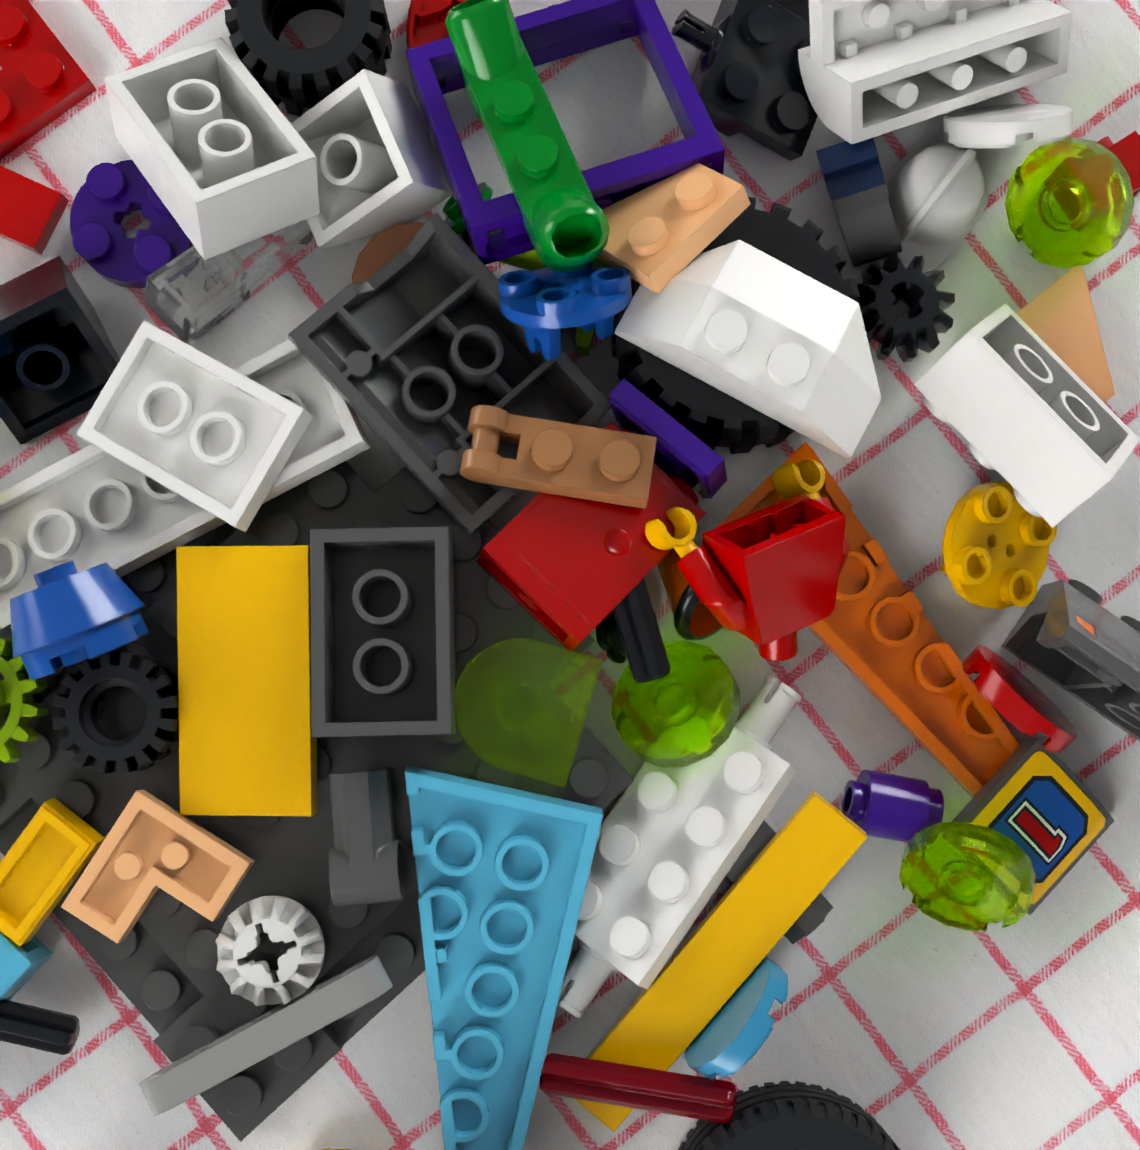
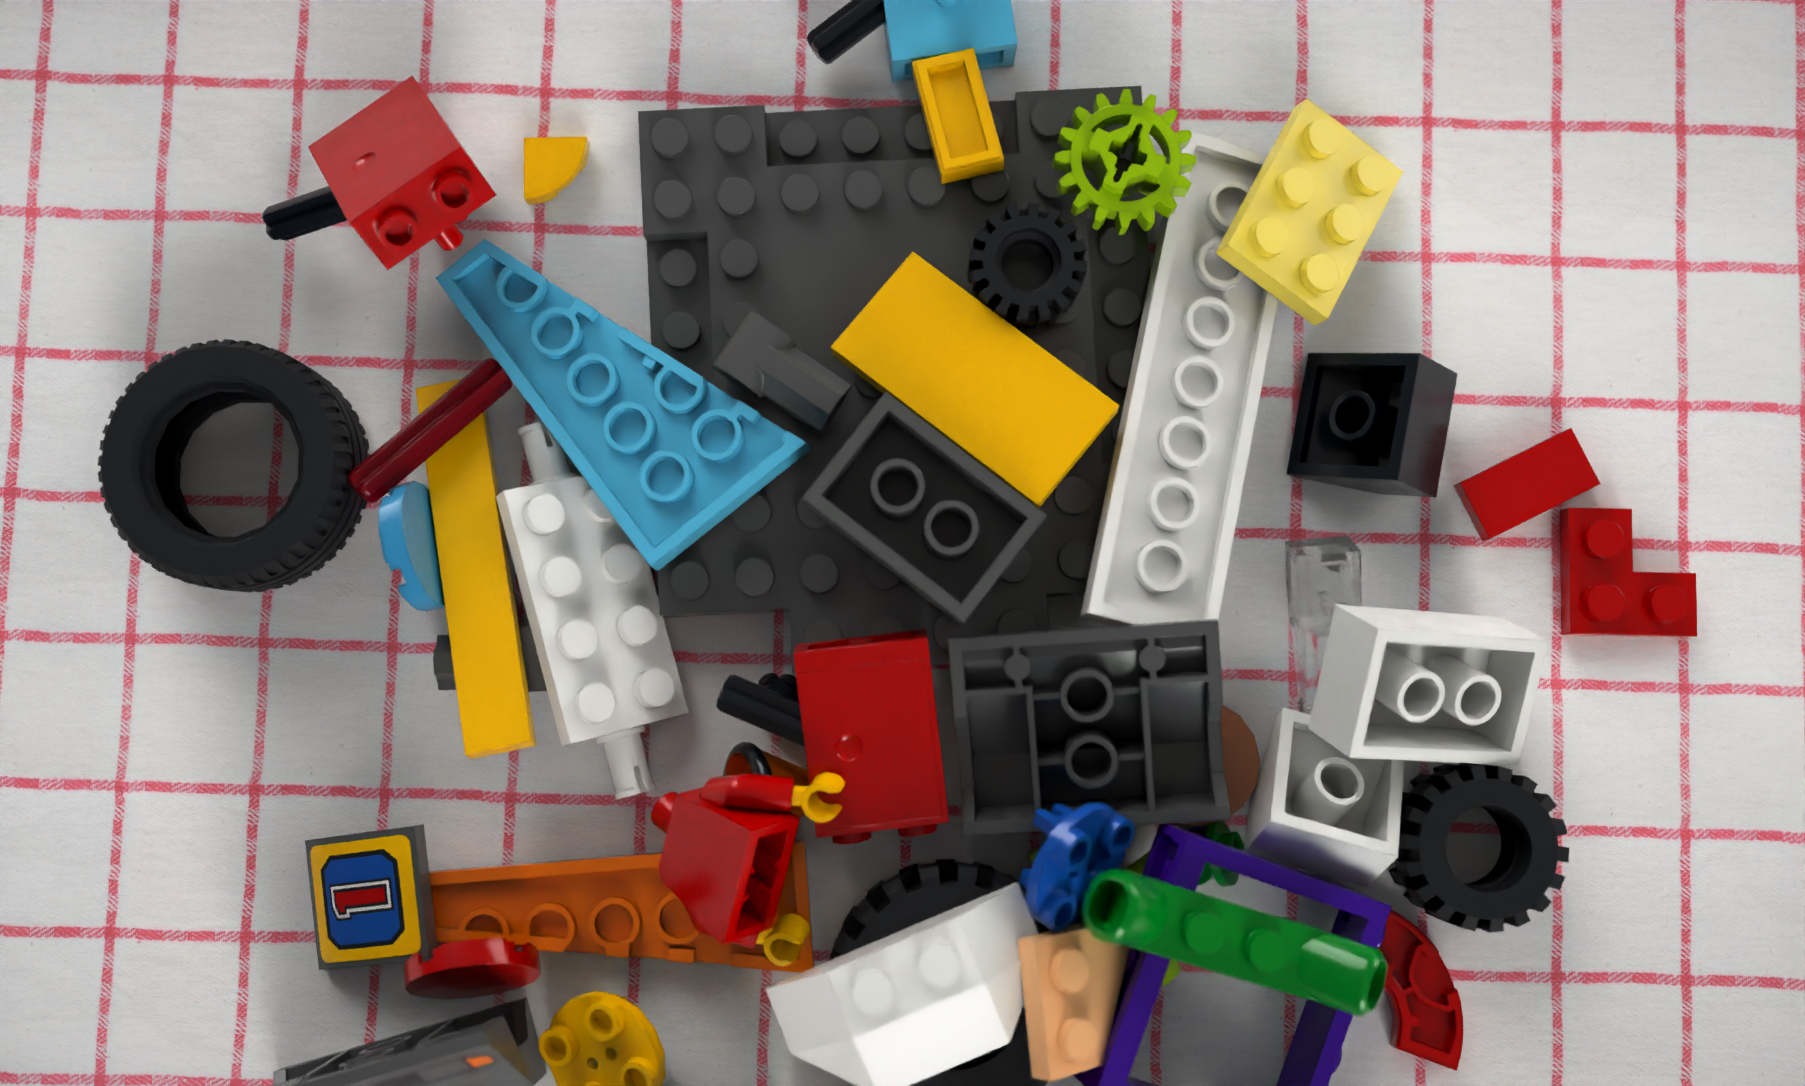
camera: 130 degrees right, 0 degrees up
blue cone [10,561,149,680] -> none
light nougat plate [61,789,255,944] -> none
dark purple plate [70,160,196,288] -> none
white plate [76,320,313,532] -> none
light grey beam [139,955,393,1116] -> none
white gear [215,896,325,1006] -> none
clear neon green tile [455,638,603,788] -> none
medium nougat plate [459,405,657,509] -> none
dark purple tile [608,378,727,499] -> none
clear neon green tile [611,640,740,768] -> none
dark purple brick [842,770,944,844] -> none
clear neon green tile [899,822,1036,931] -> none

